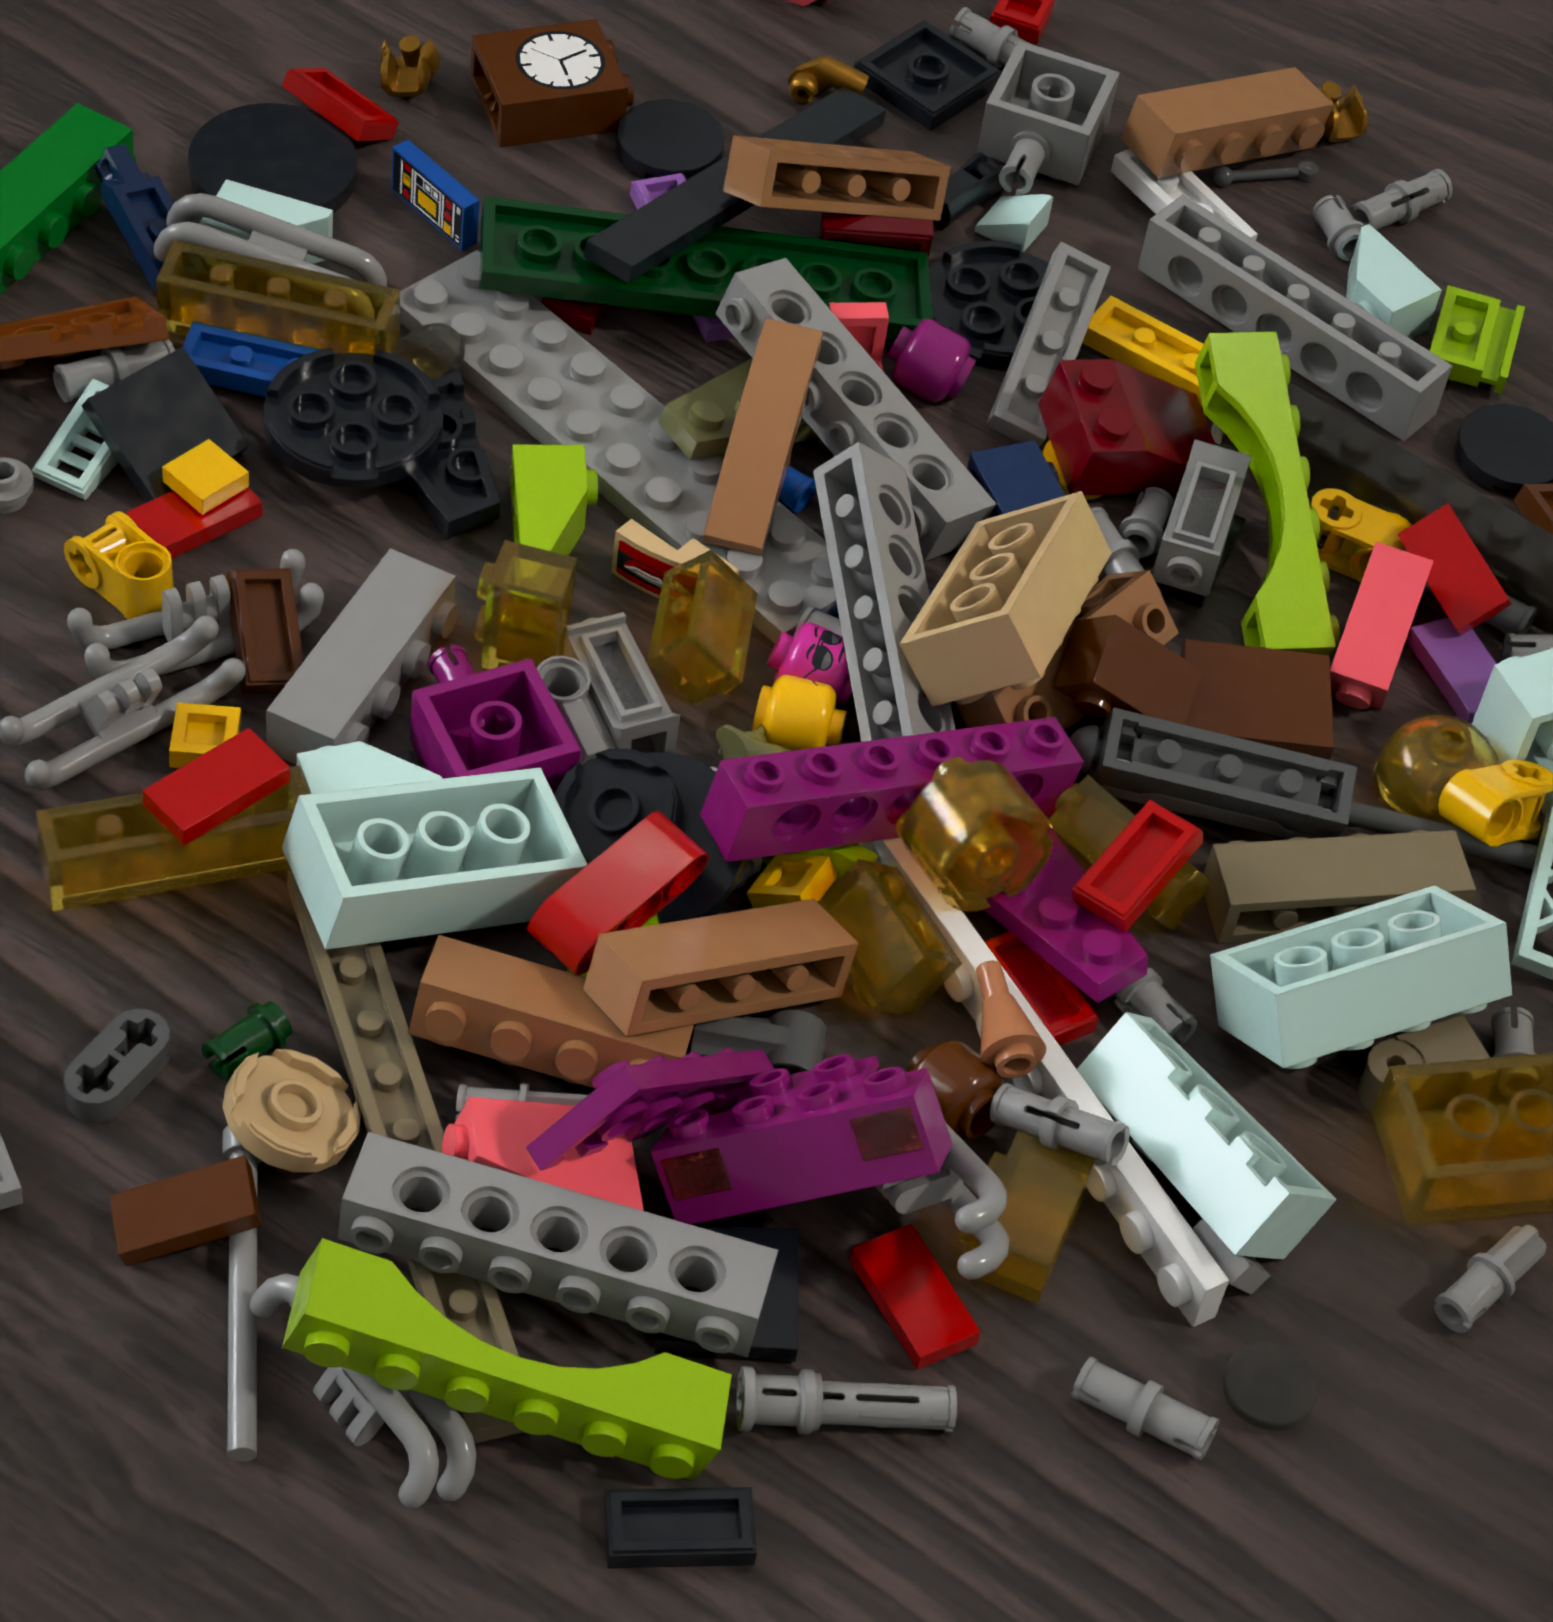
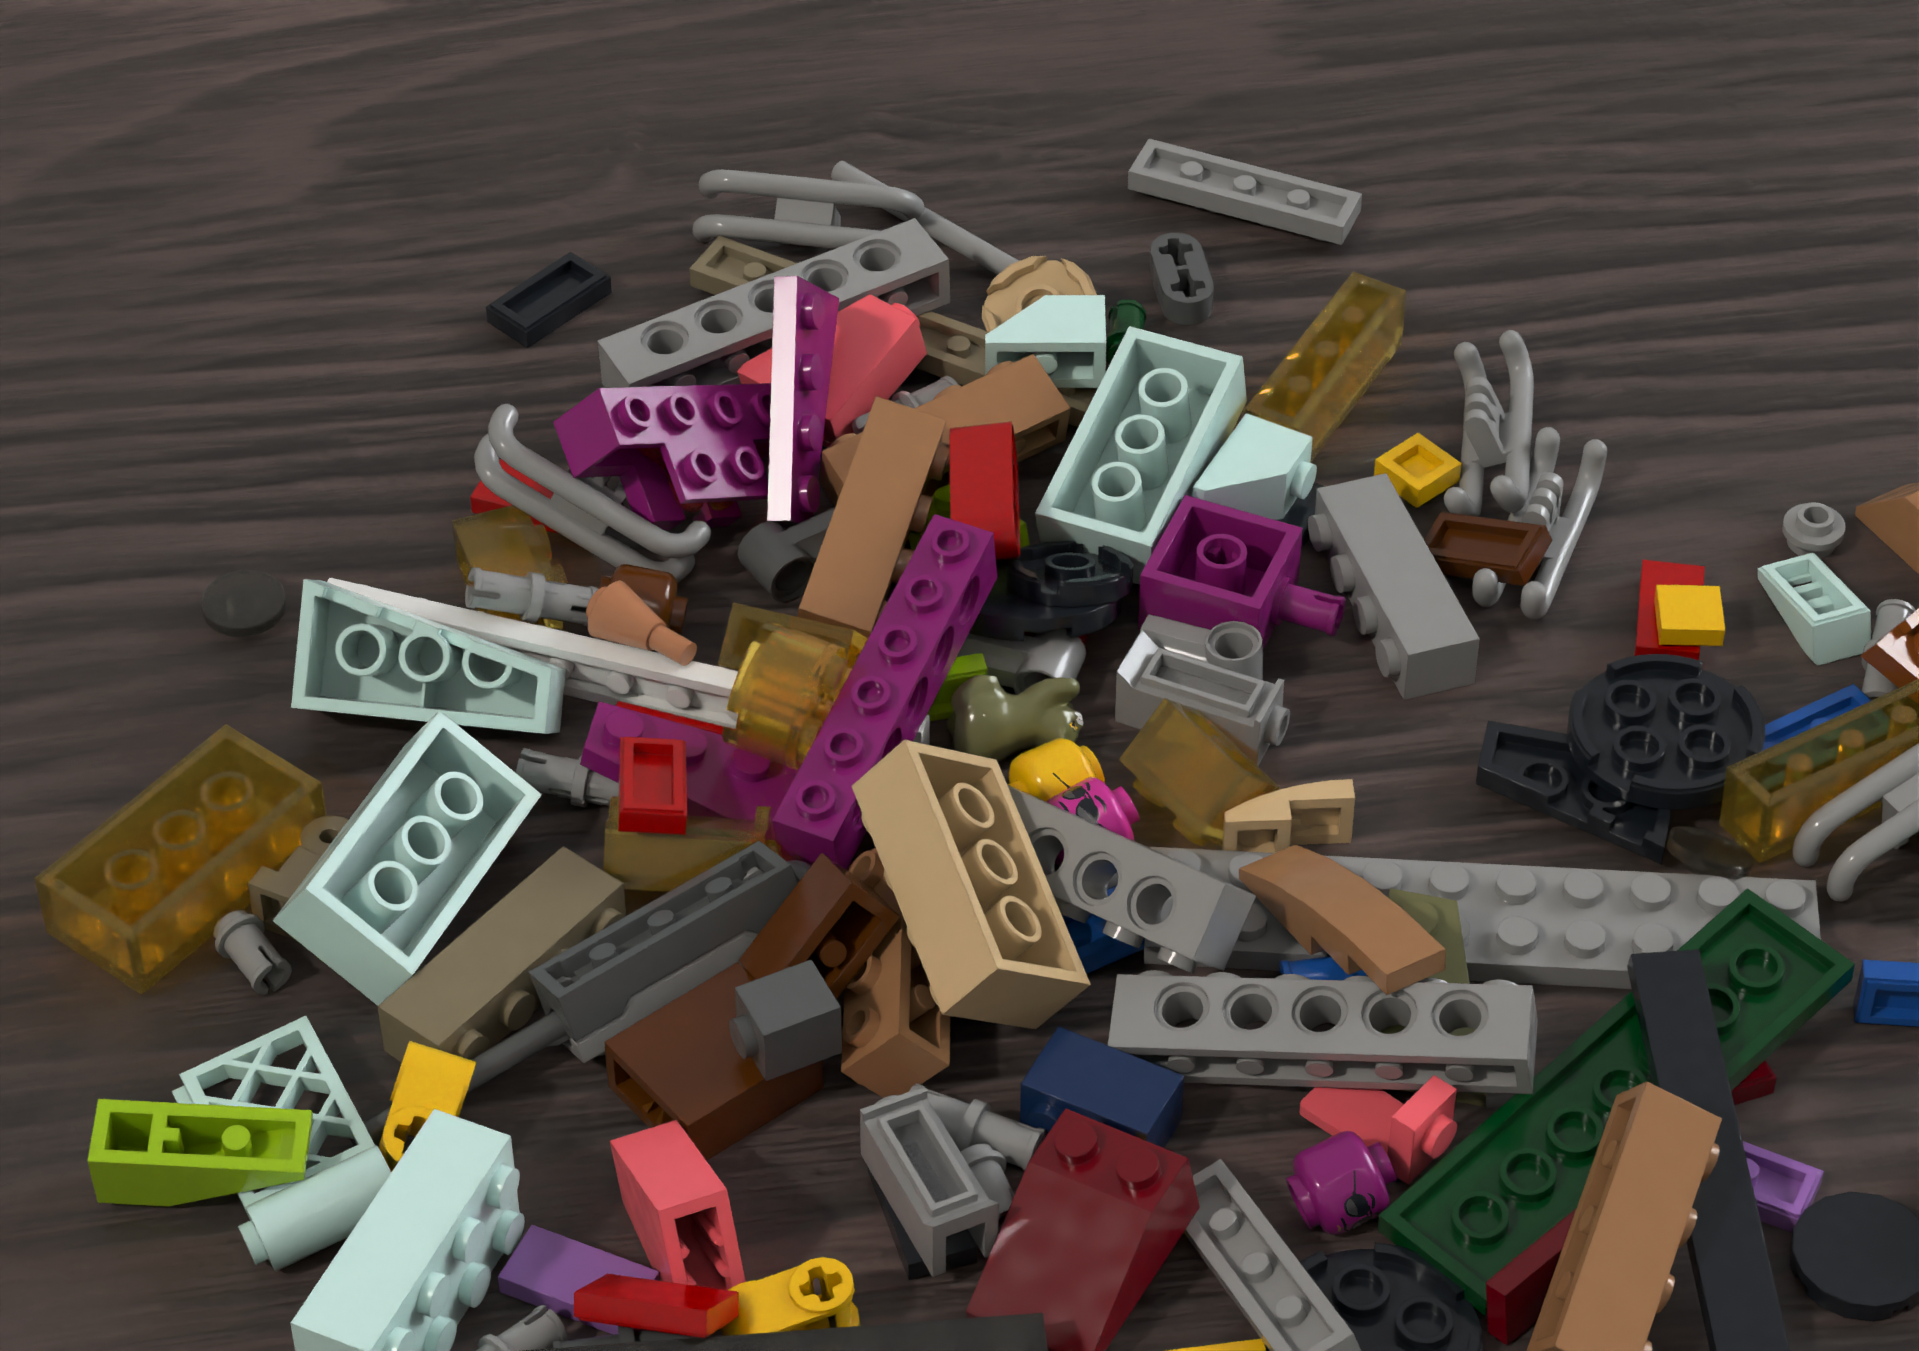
camera: 145 degrees right, 5 degrees down
yellow piece [64,511,174,619] -> none
black tile [82,347,250,503] -> none
reddish brown tile [109,1155,262,1266] -> none
red tile [142,728,290,846] -> none
lime arch [282,1238,732,1481] -> none
clear yellow brick [474,540,577,670] -> none
lime slope [510,445,598,618] -> none
light grey pin [736,1366,957,1435] -> none
light grey pin [1071,1356,1220,1461] -> none
lime arch [1195,331,1340,657] -> none
clear yellow cylinder [1373,713,1500,826] -> none
light grey axle [1434,1224,1547,1333] -> none
none -> dark grey brick [729,960,842,1081]
none -> light aqua slope [985,295,1106,388]

